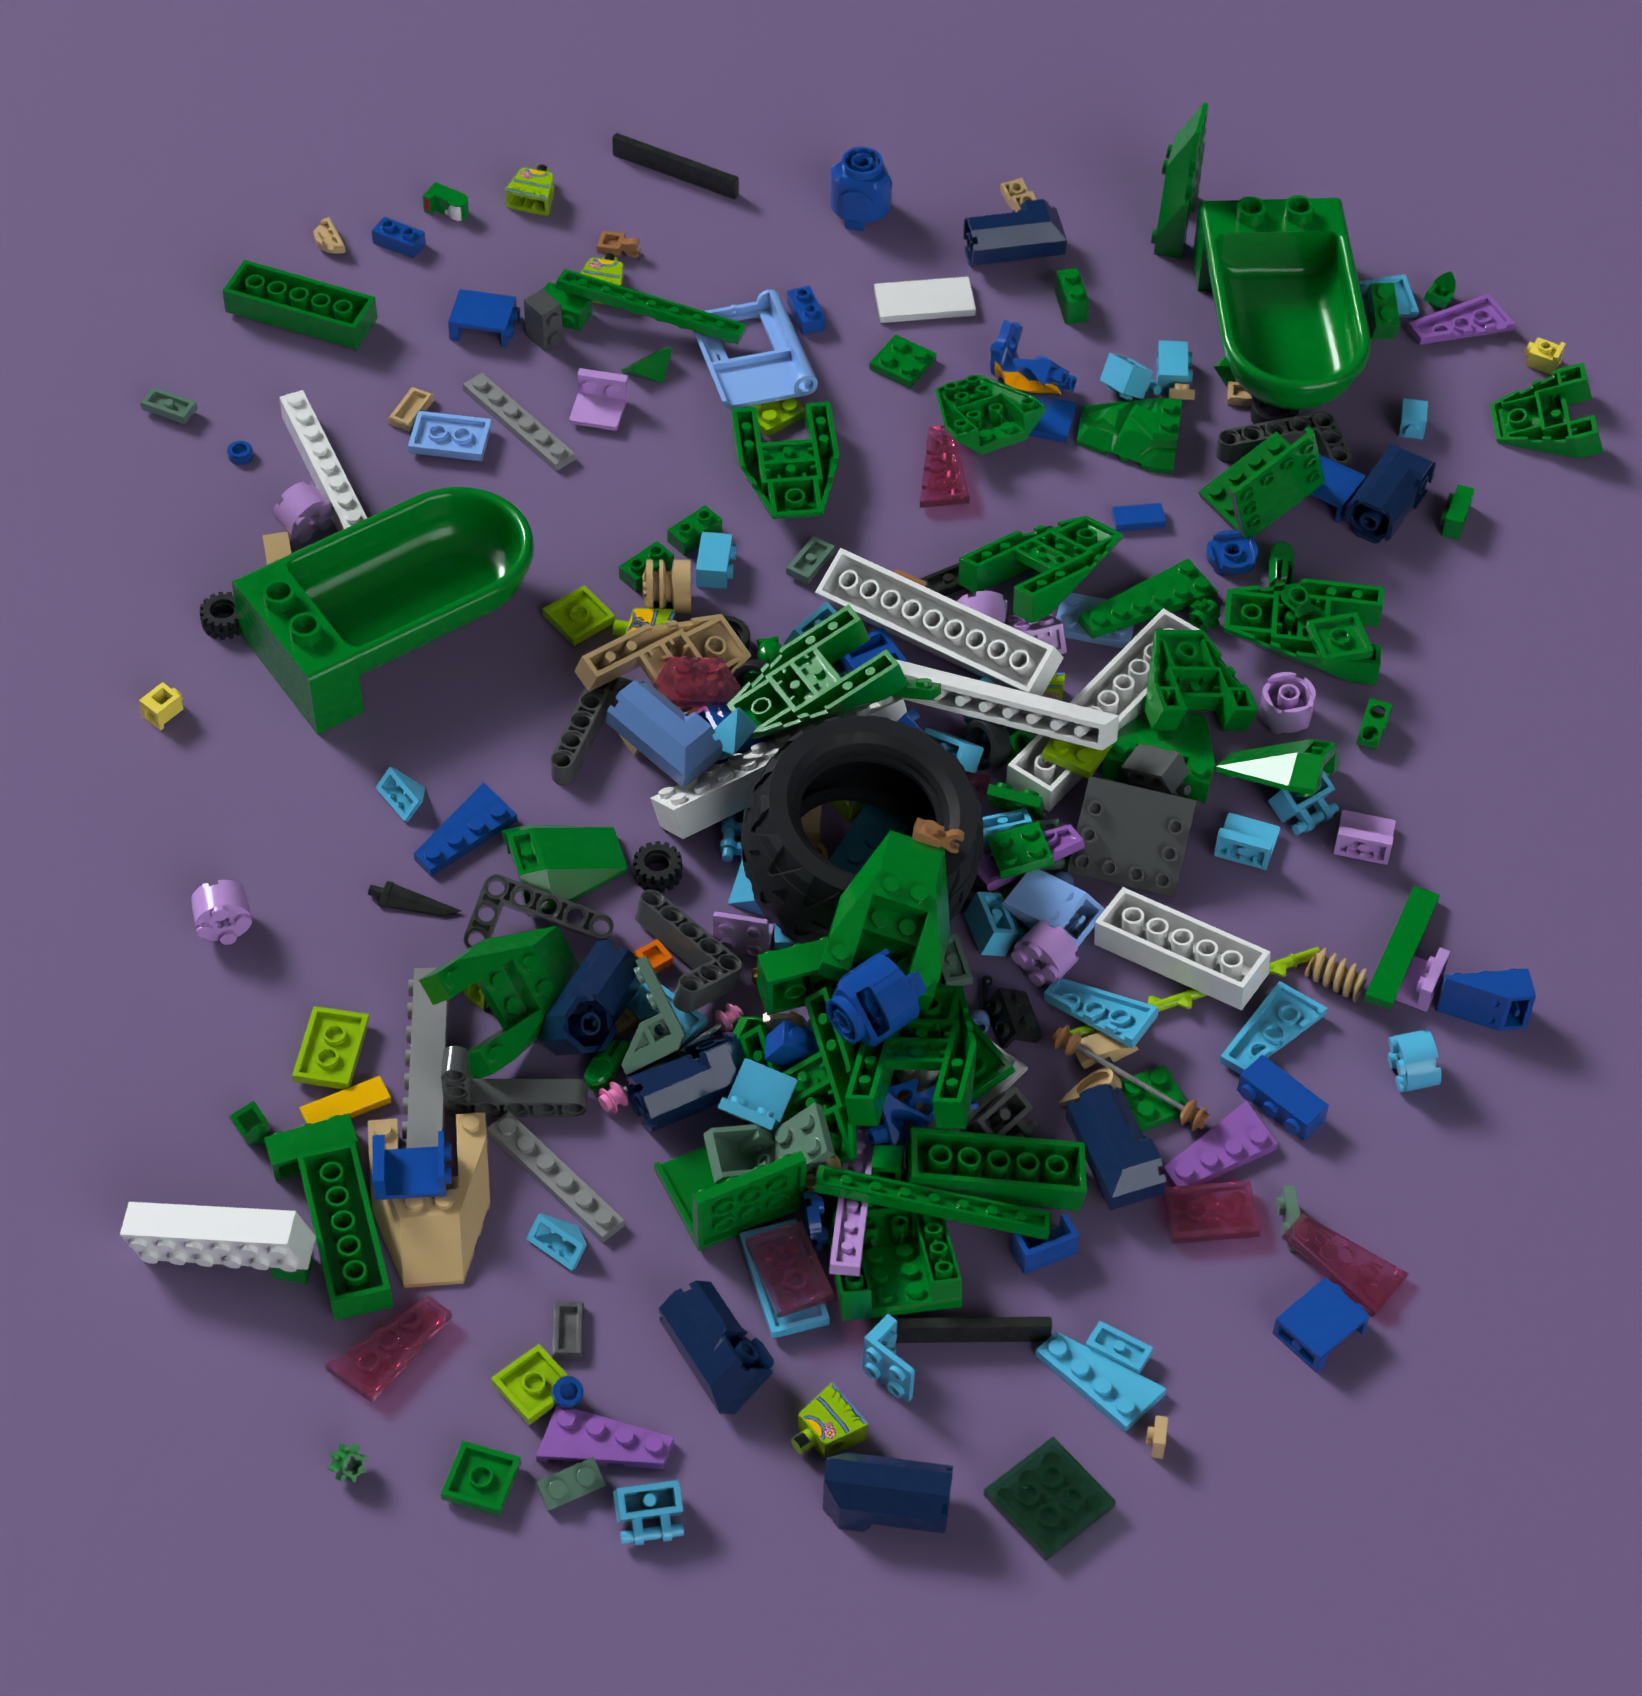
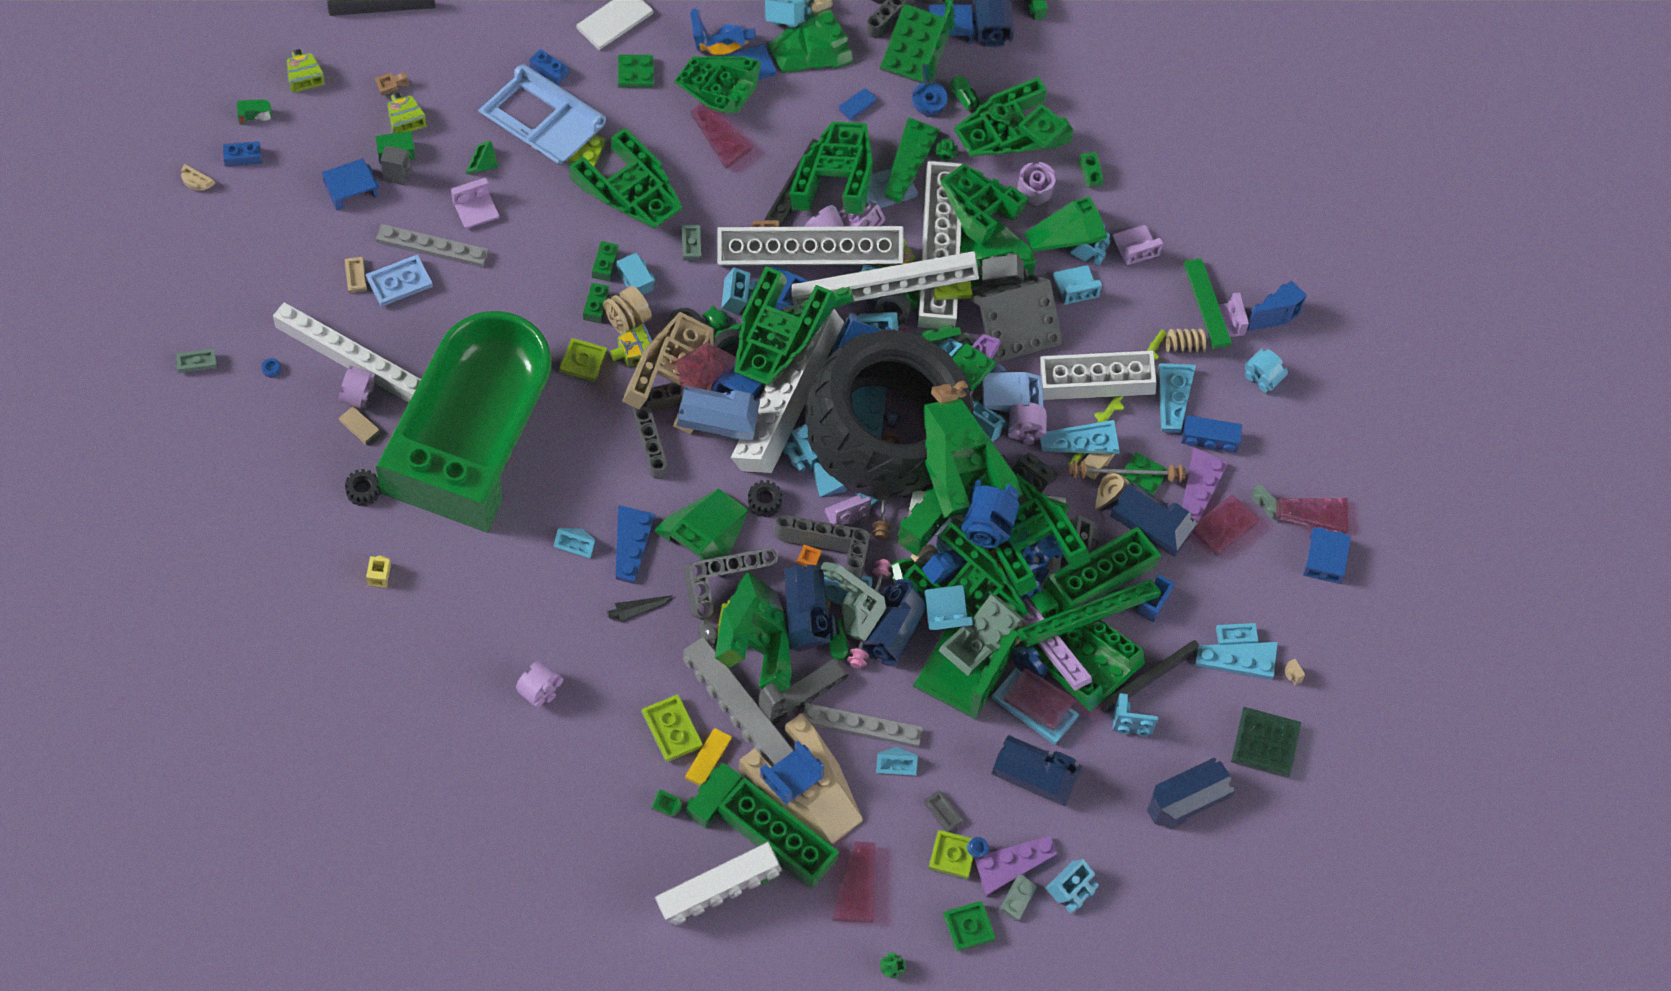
camera: 40 degrees left, 10 degrees up
green brick [222,260,378,350] -> none
green plate [555,269,747,344] -> none
medium azure slope [712,707,758,760] -> none
lime torso [791,1382,869,1458] -> none

